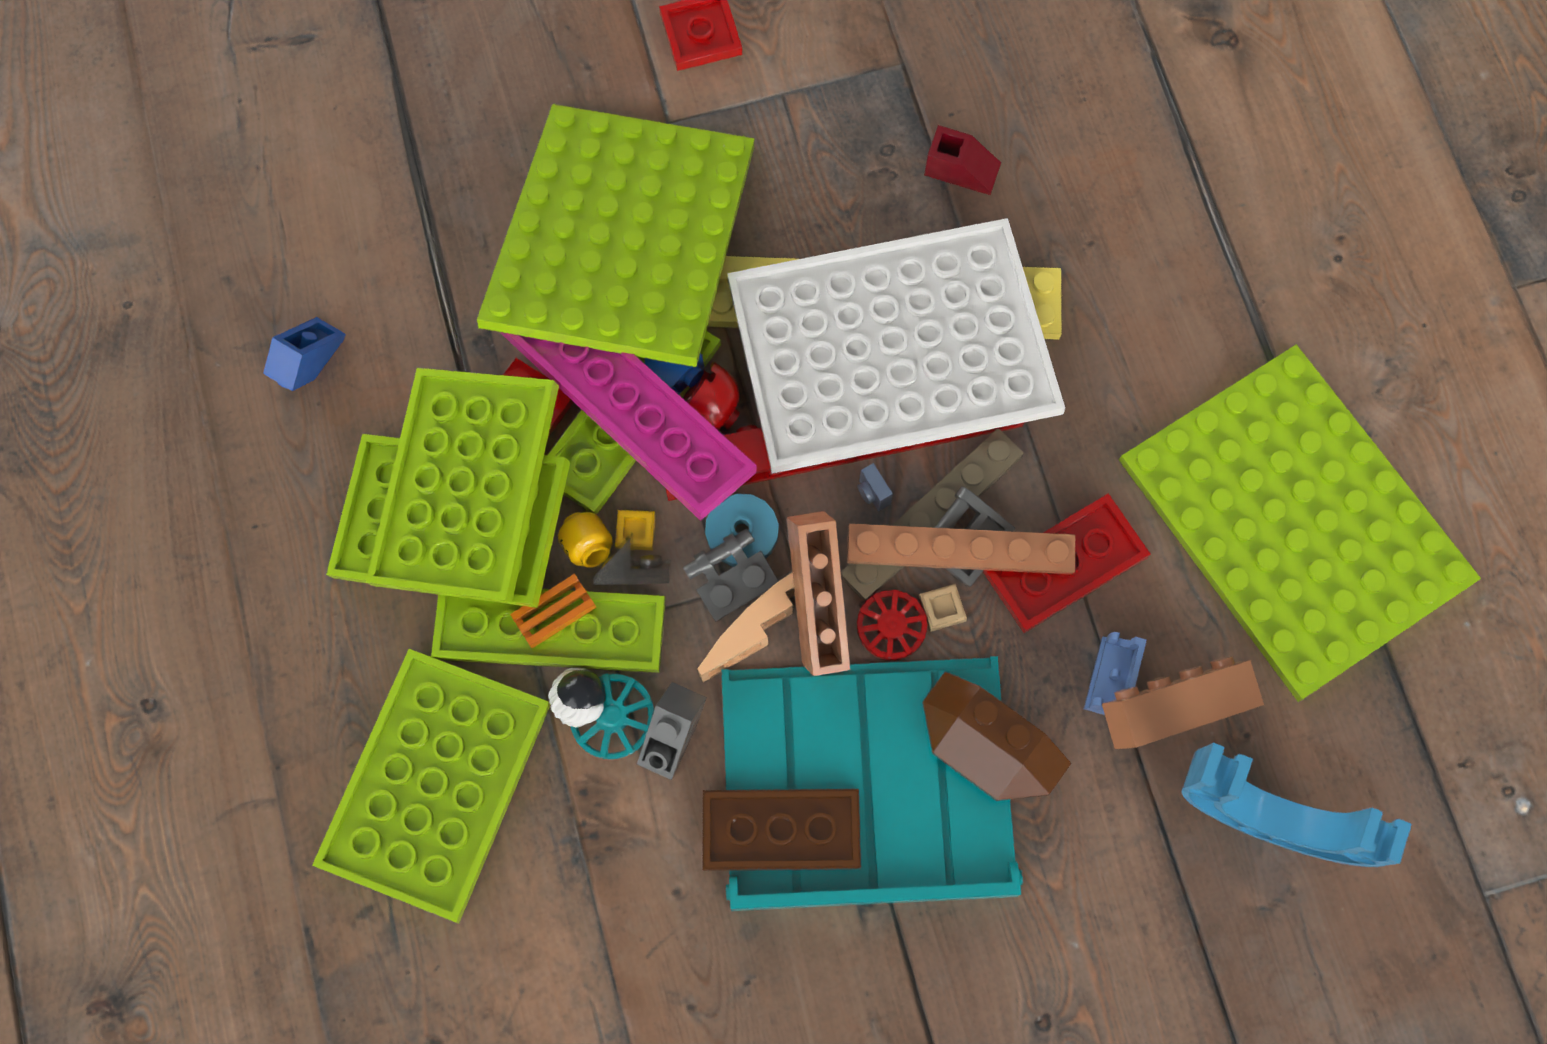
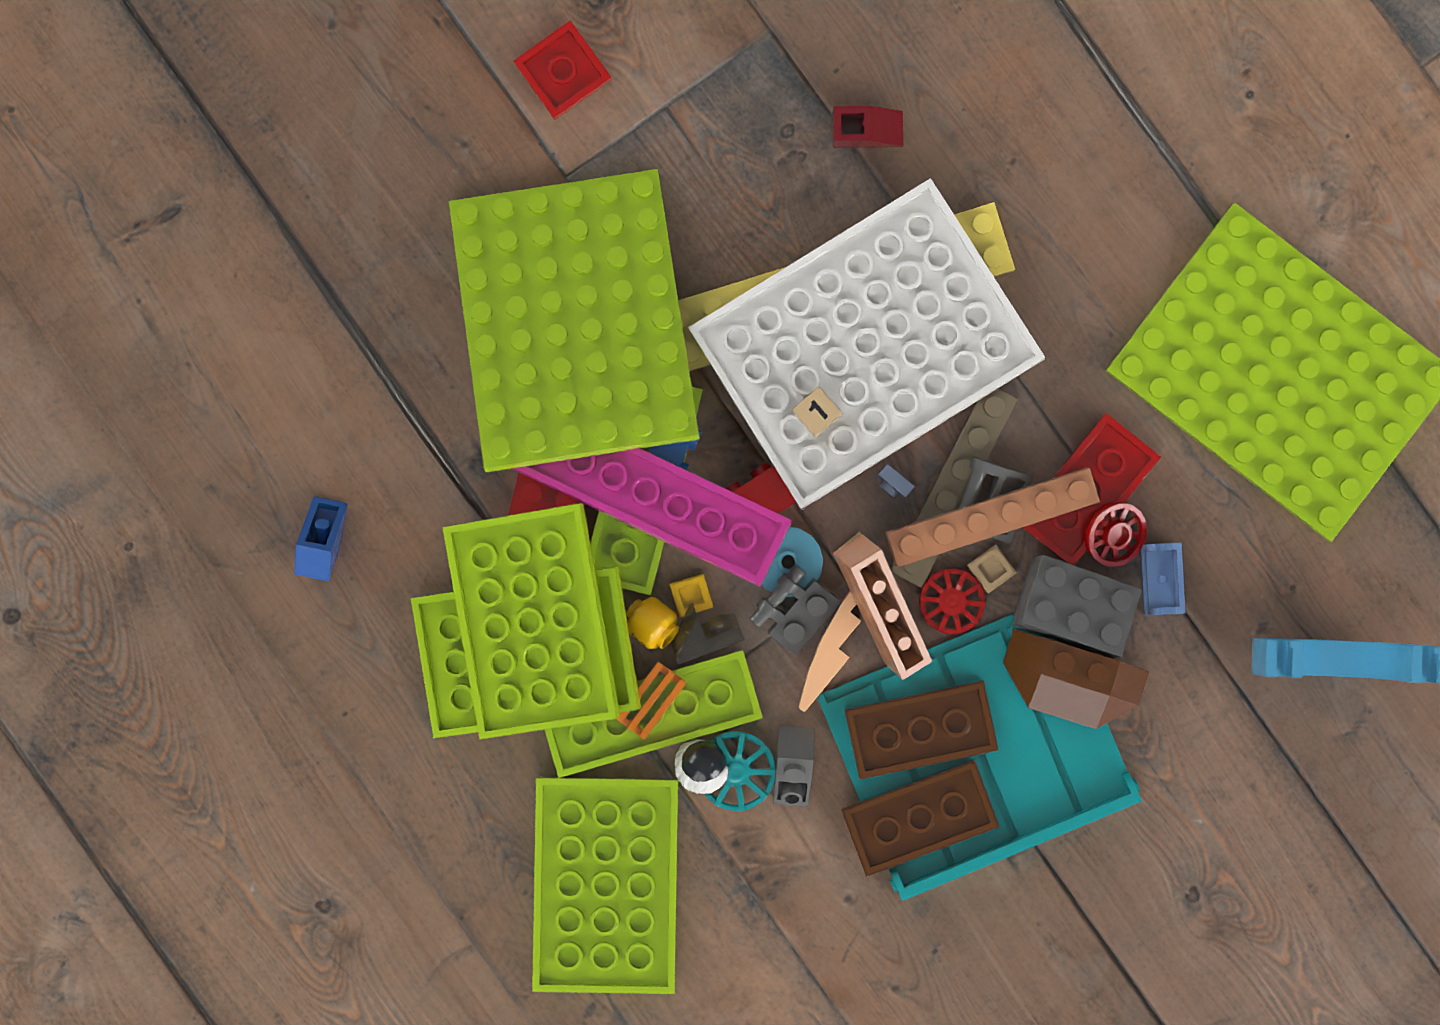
camera: 25 degrees left, 15 degrees up
red cylinder [683,362,740,430] -> none
nougat brick [1102,656,1264,749] -> none
none -> tan tile [792,387,843,438]
none -> reddish brown tile [844,680,999,780]
none -> dark grey brick [1011,555,1142,659]
none -> red wheel [1084,502,1147,567]

